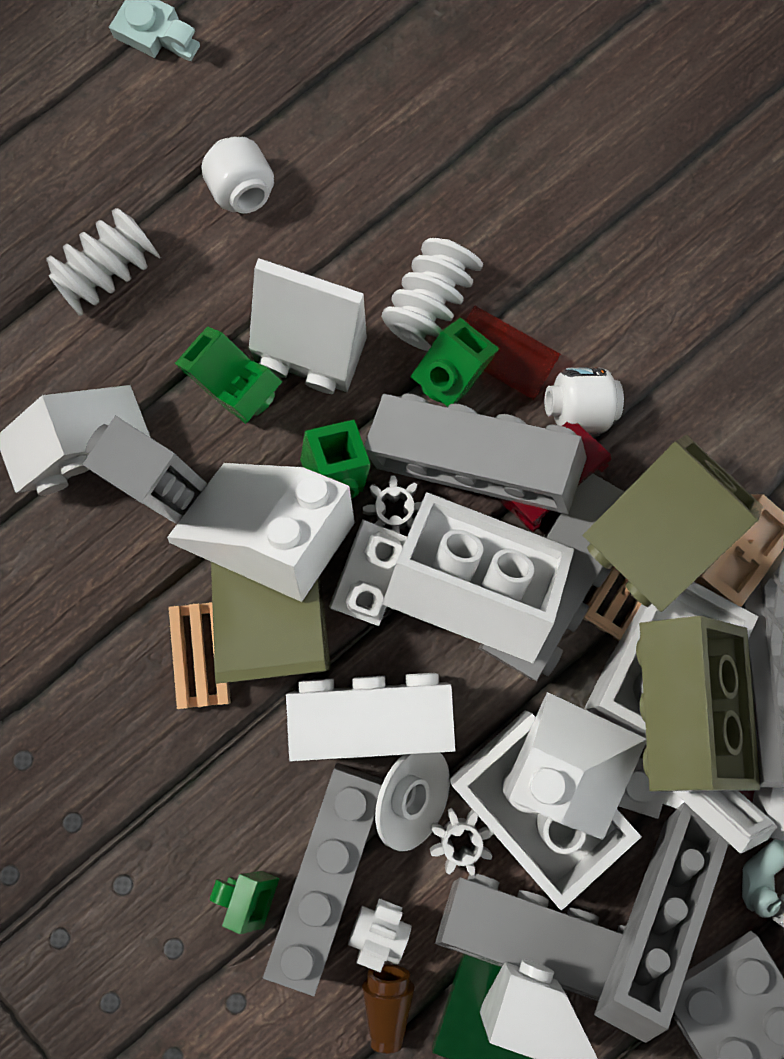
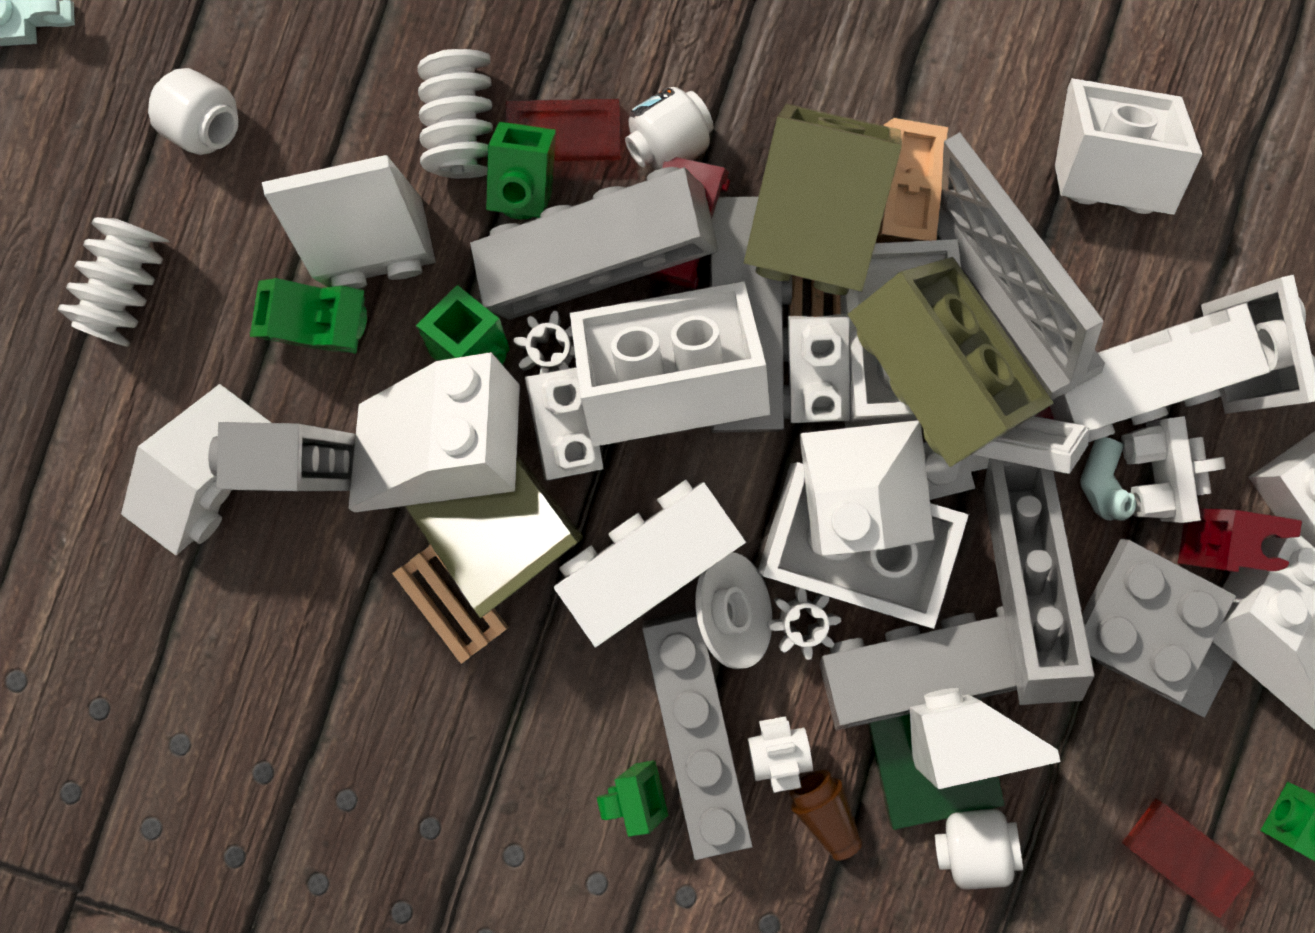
camera: 30 degrees left, 5 degrees up
none -> white hips [788,314,850,423]

